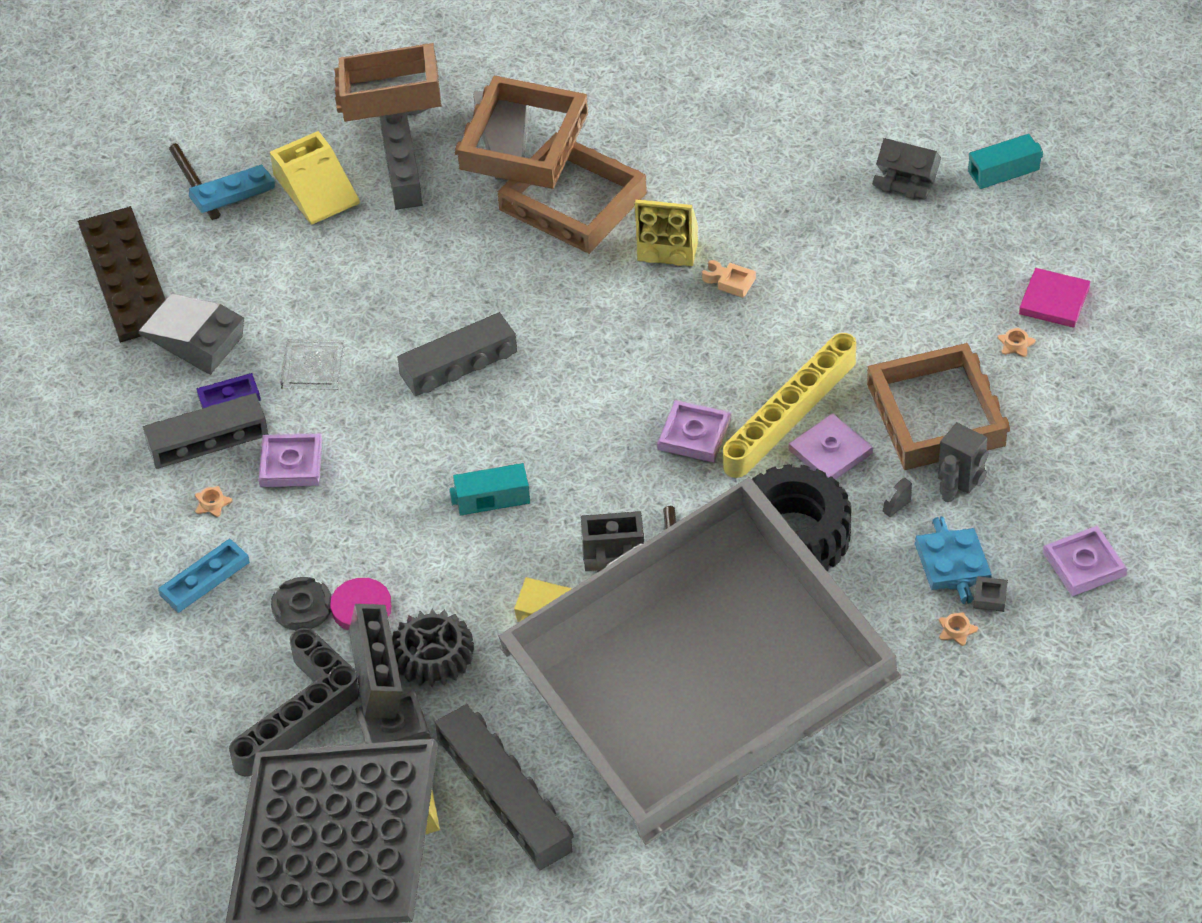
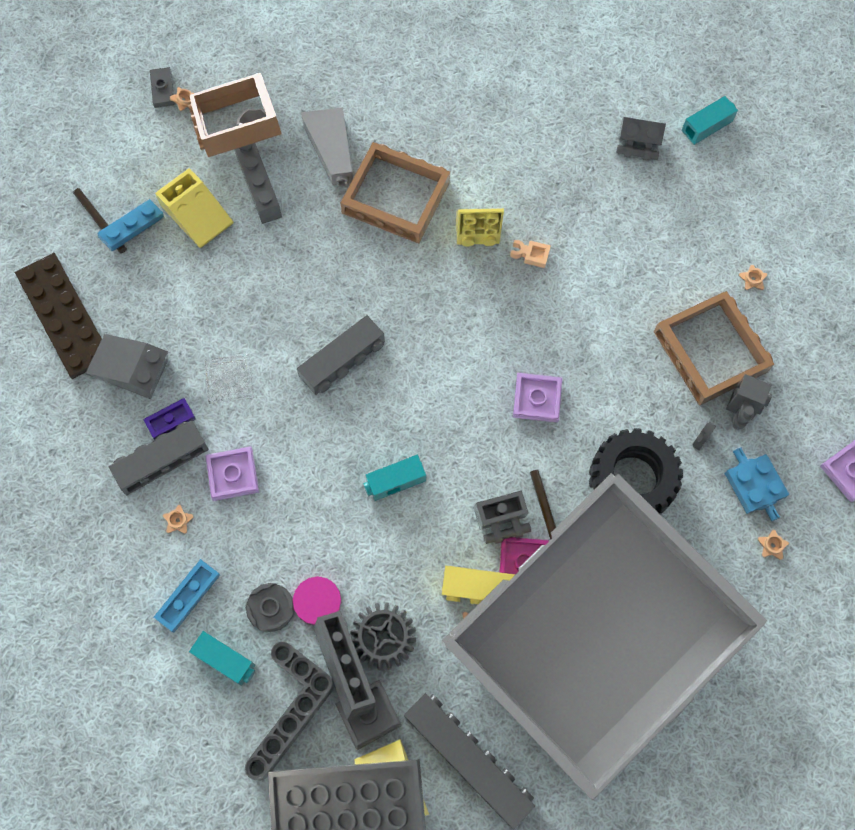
camera: 15 degrees left, 20 degrees up
medium nougat window [455,75,588,189] -> none
light yellow beam [723,333,856,478] -> none
lavender plate [789,413,873,479] -> none
dark grey plate [973,576,1008,612] -> none
dark pink tile [1019,268,1091,328] -> none
none -> dark grey plate [150,67,175,108]
none -> light nougat plate [170,87,194,111]
none -> teal brick [189,631,255,686]

